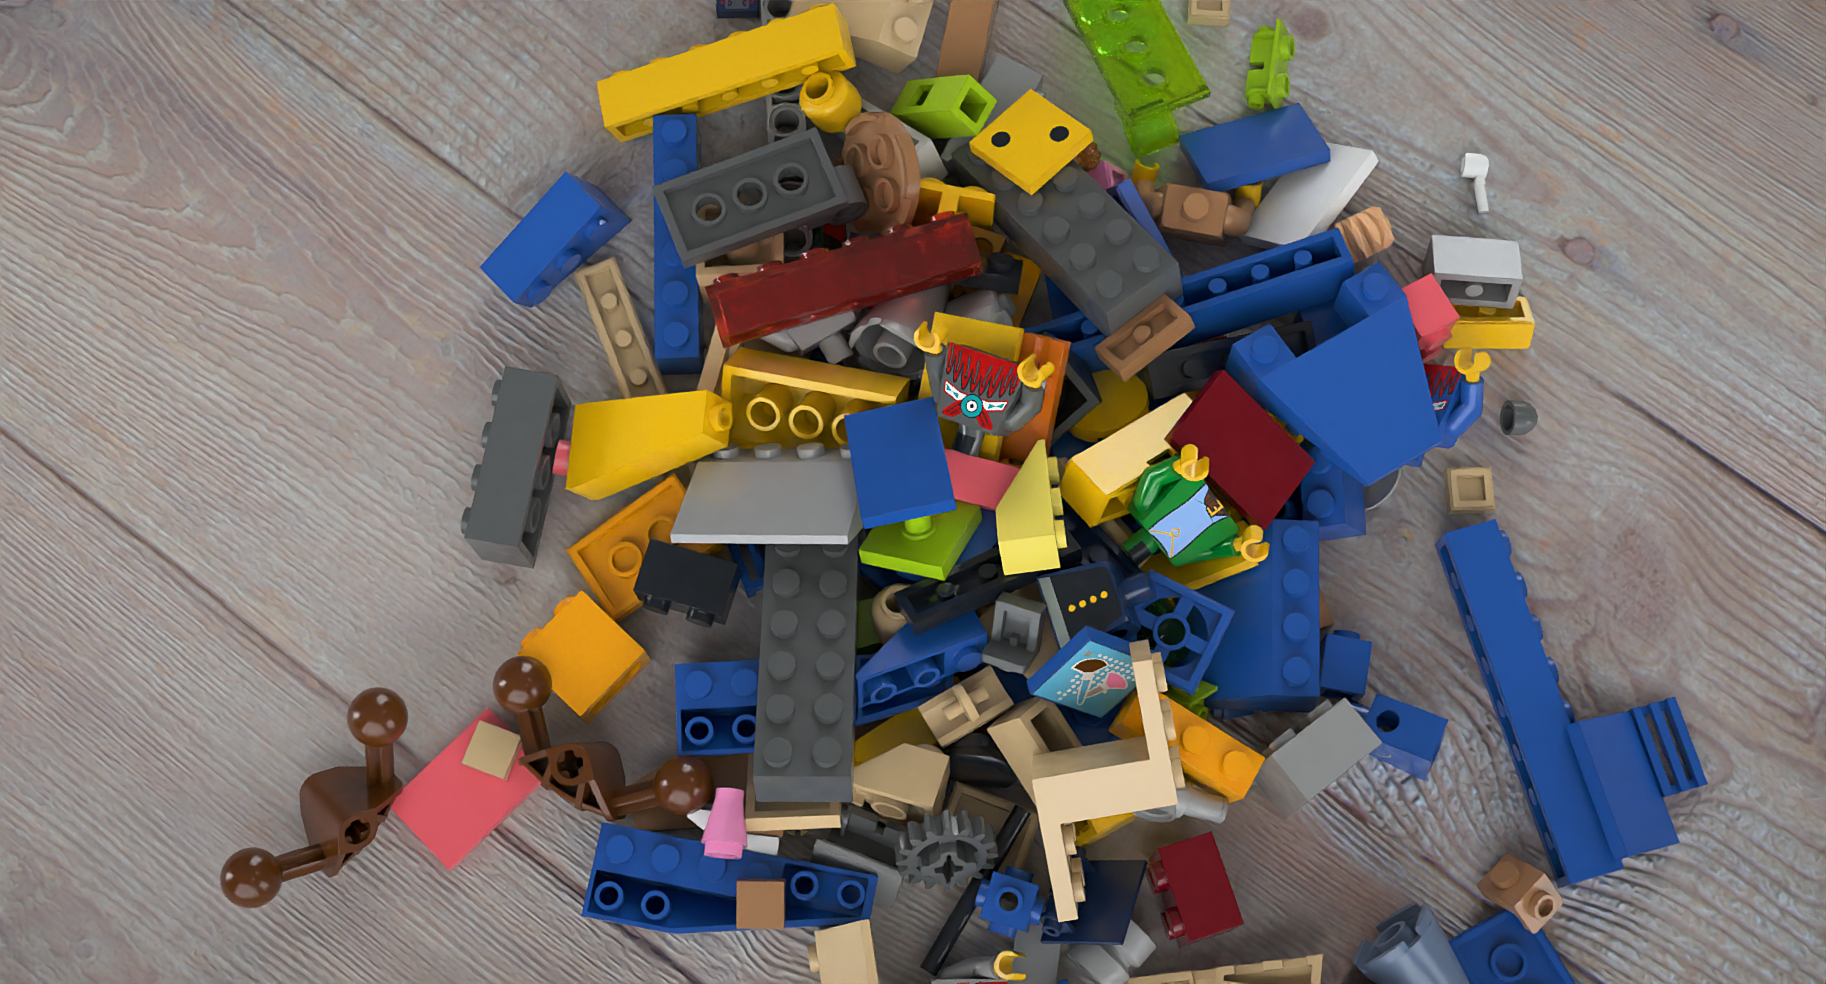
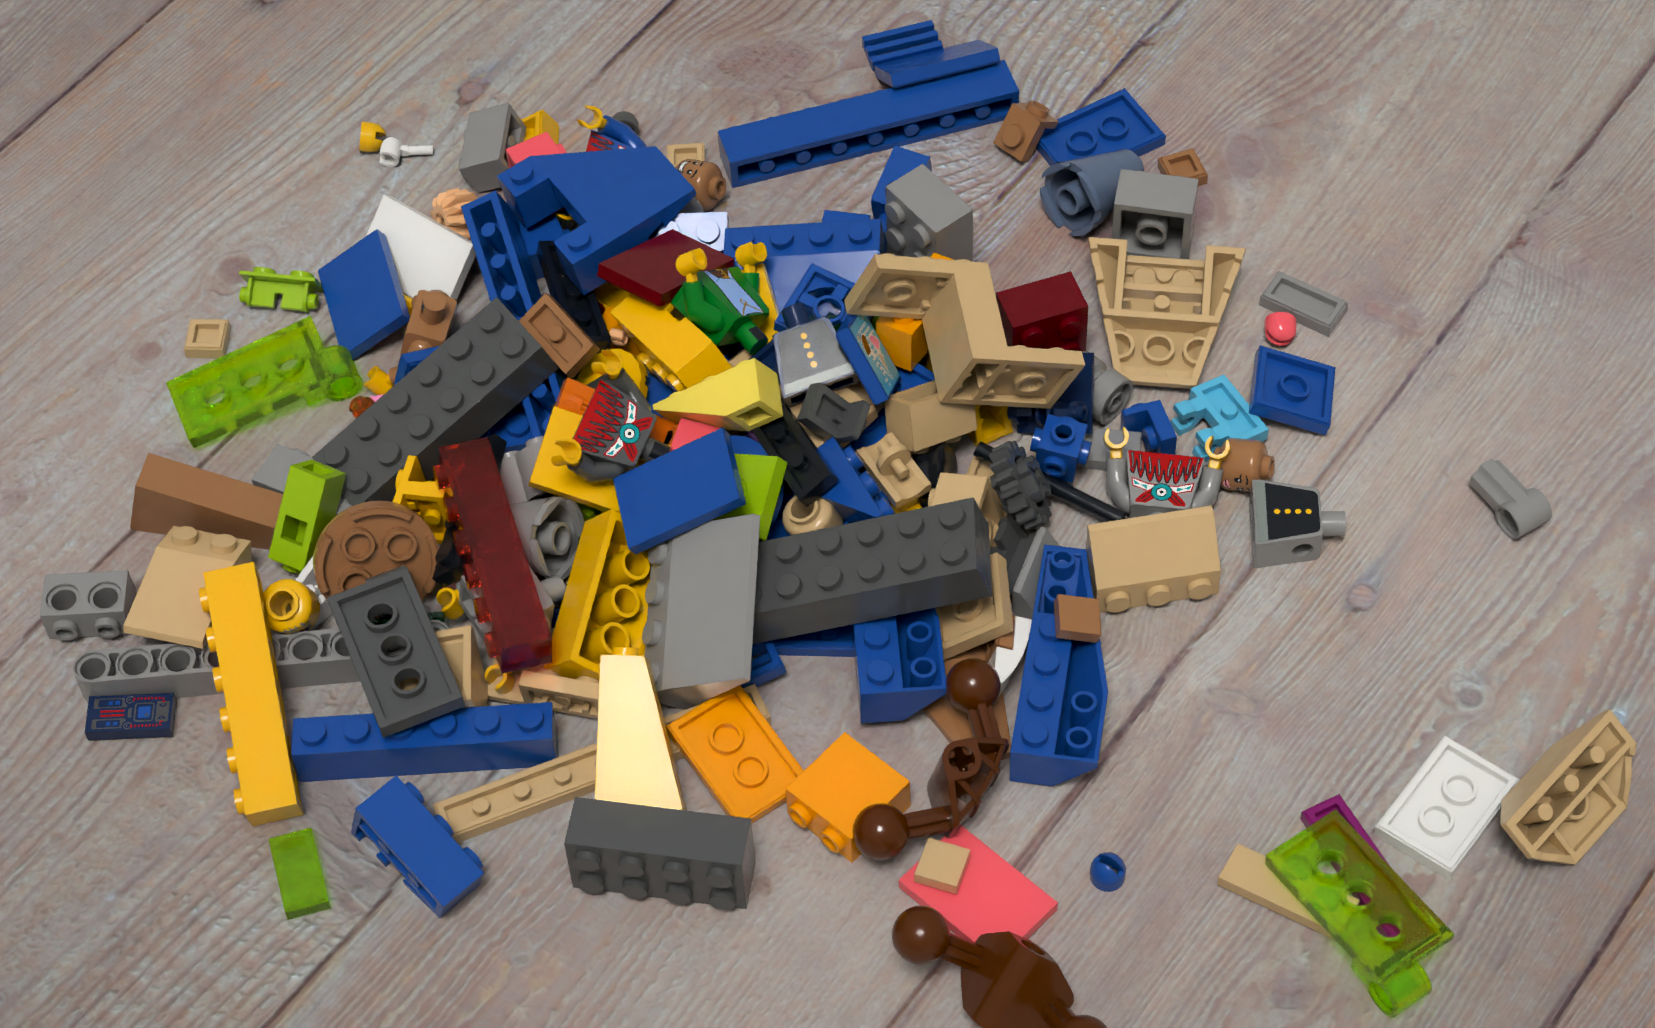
camera: 90 degrees left, 20 degrees down
black brick [633,538,742,627] -> none
bright pink cone [701,788,748,859] -> none
yellow tile [969,88,1094,195] -> none
none -> clear neon green tile [269,827,331,920]
none -> yellow hinge [359,121,386,152]
none -> medium nougat head [675,159,726,211]
none -> blue hinge [1090,852,1126,892]

